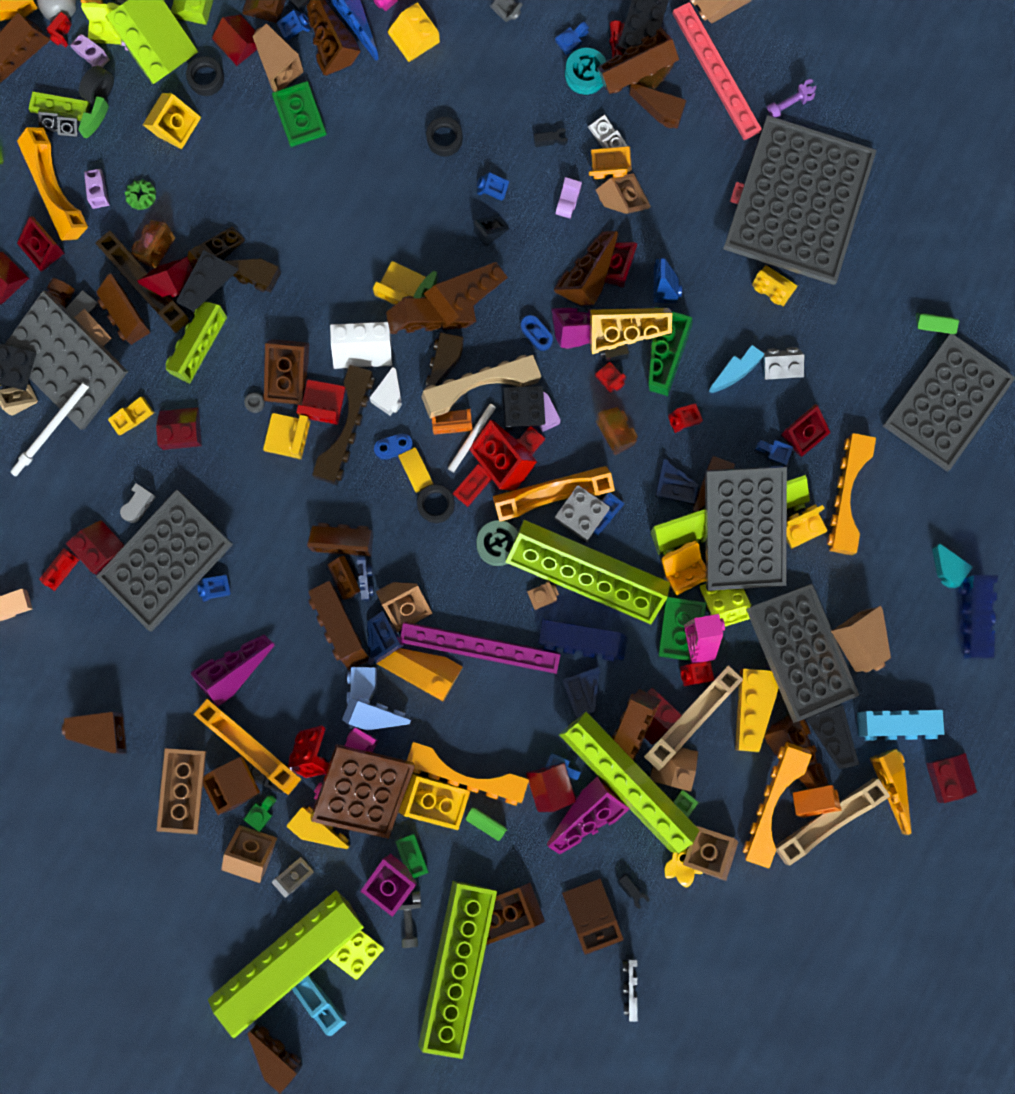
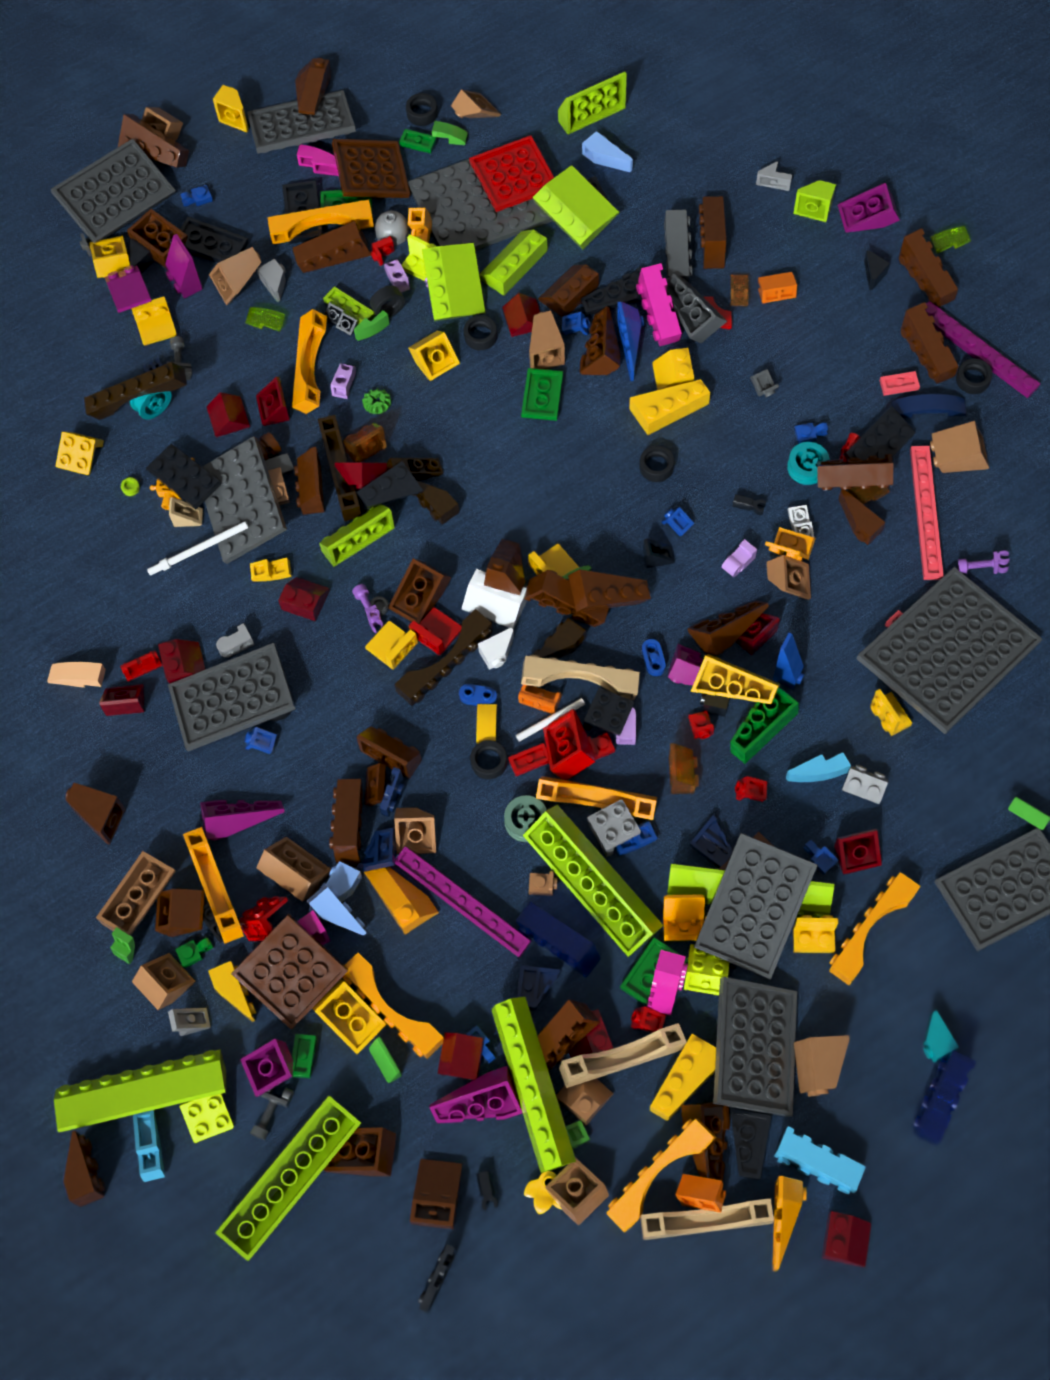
camera: 30 degrees right, 15 degrees down
none -> dark red slope [99,684,144,716]
none -> bright green slope [110,927,135,964]
none -> medium nougat slope [256,837,331,902]
none -> medium lavender bar [352,584,384,633]
none -> reddish brown wedge [484,539,525,595]
none -> yellow wedge [629,379,710,435]

